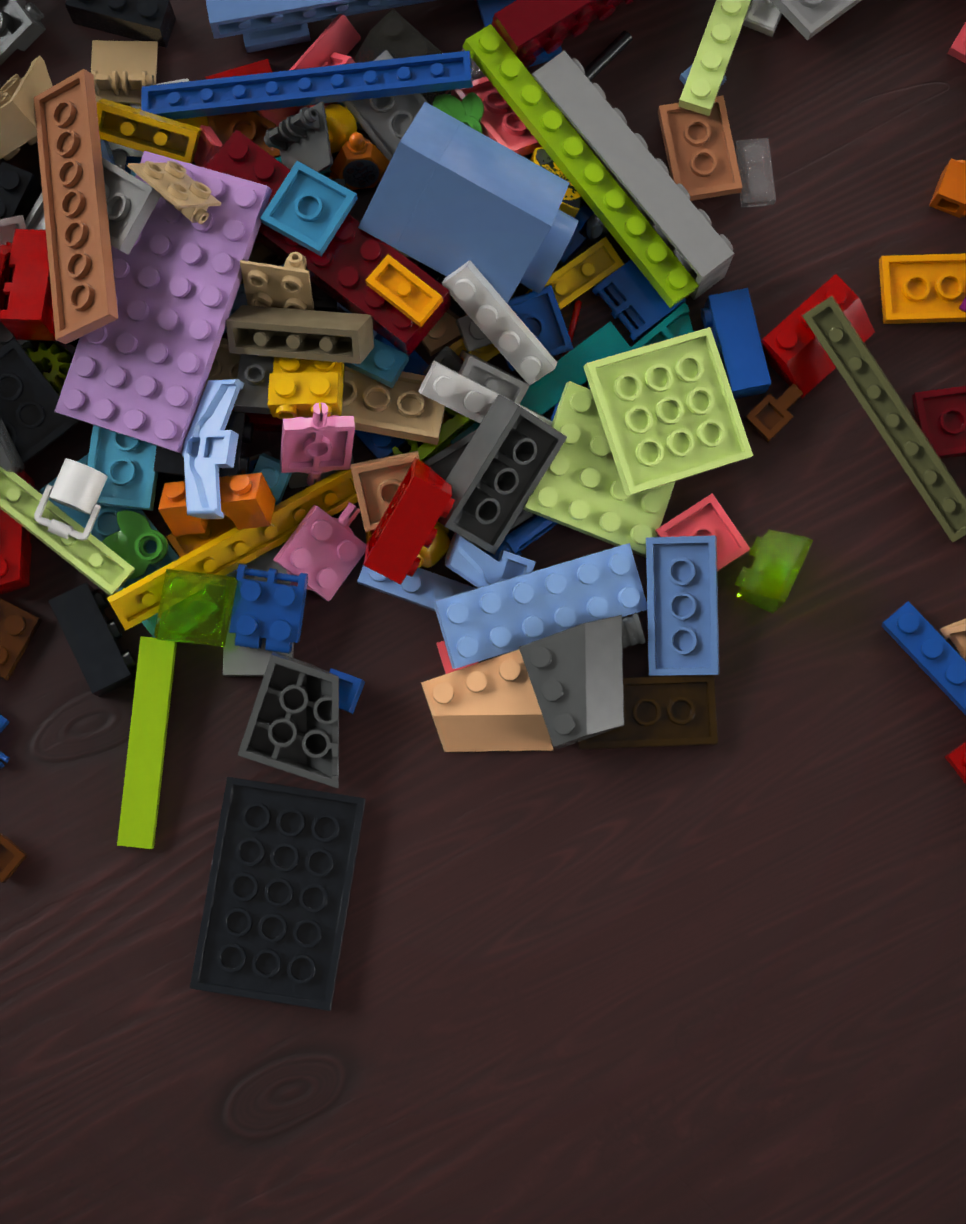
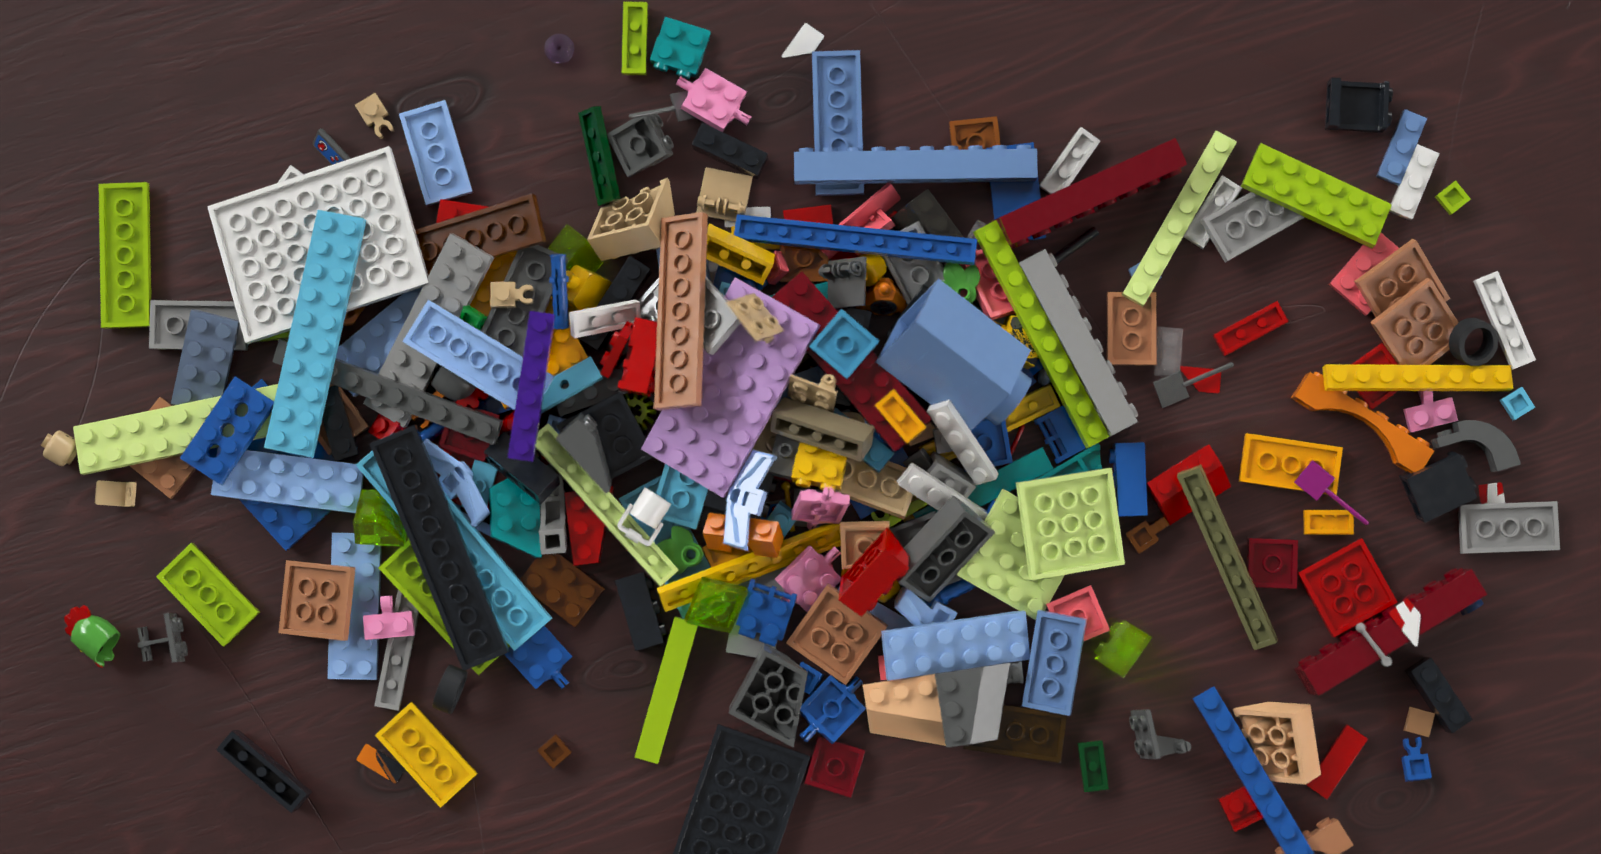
camera: 15 degrees right, 5 degrees up
none -> yellow hinge [781,481,795,532]
none -> nougat plate [786,583,888,685]
none -> blue plate [800,675,866,744]
none -> dark red plate [804,736,865,798]
none -> dark green plate [1077,740,1109,792]
none -> dark grey plate [1129,709,1191,759]
none -> dark grey piece [1153,362,1234,408]
none -> red sticker [1179,366,1221,393]
none -> red tile [1213,301,1289,356]

